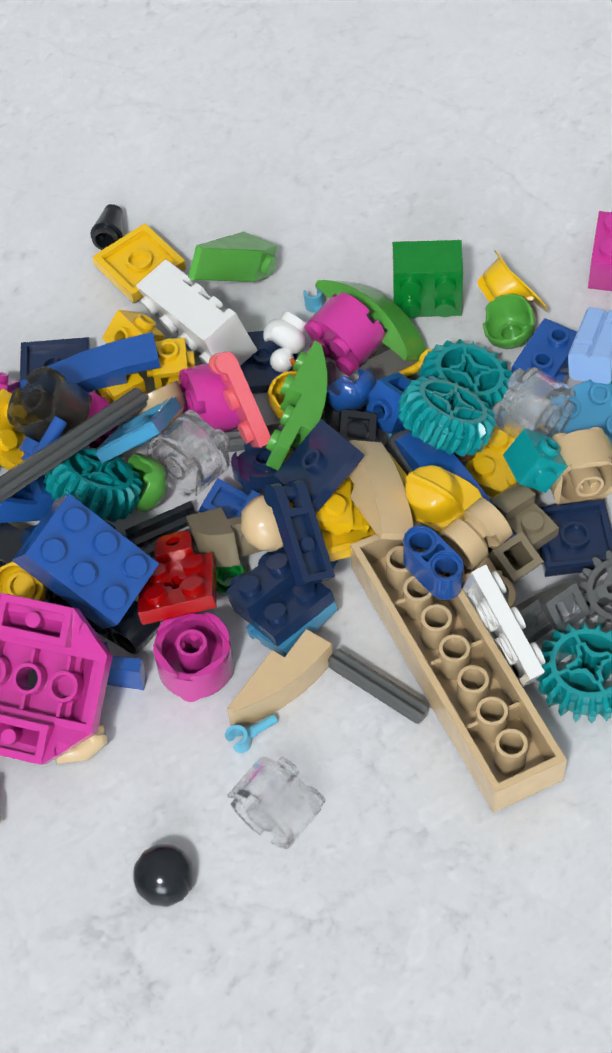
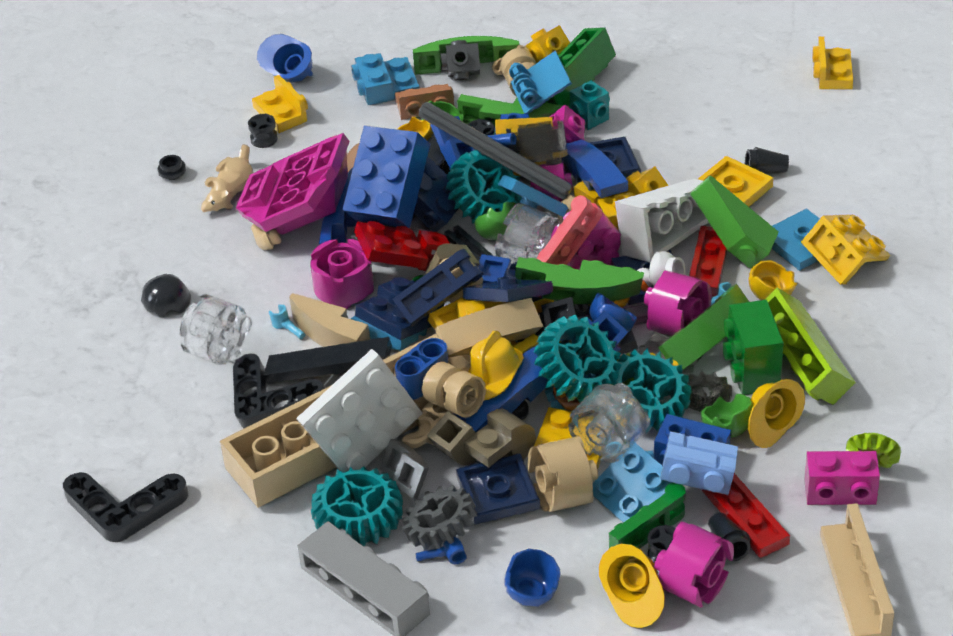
camera: 80 degrees right, 15 degrees down
teal brick [503,428,568,493] -> none
none -> black beam [63,472,188,542]
none -> black beam [233,353,325,428]
none -> black tile [264,337,392,384]
none -> clear smoke gear [688,370,732,412]
none -> red plate [689,226,728,297]
none -> yellow hair [748,260,797,300]
none -> lime brick [765,288,856,405]
none -> dark azure plate [772,208,820,271]
none -> yellow bracket [801,214,891,285]
none -> lime gear [846,433,901,468]

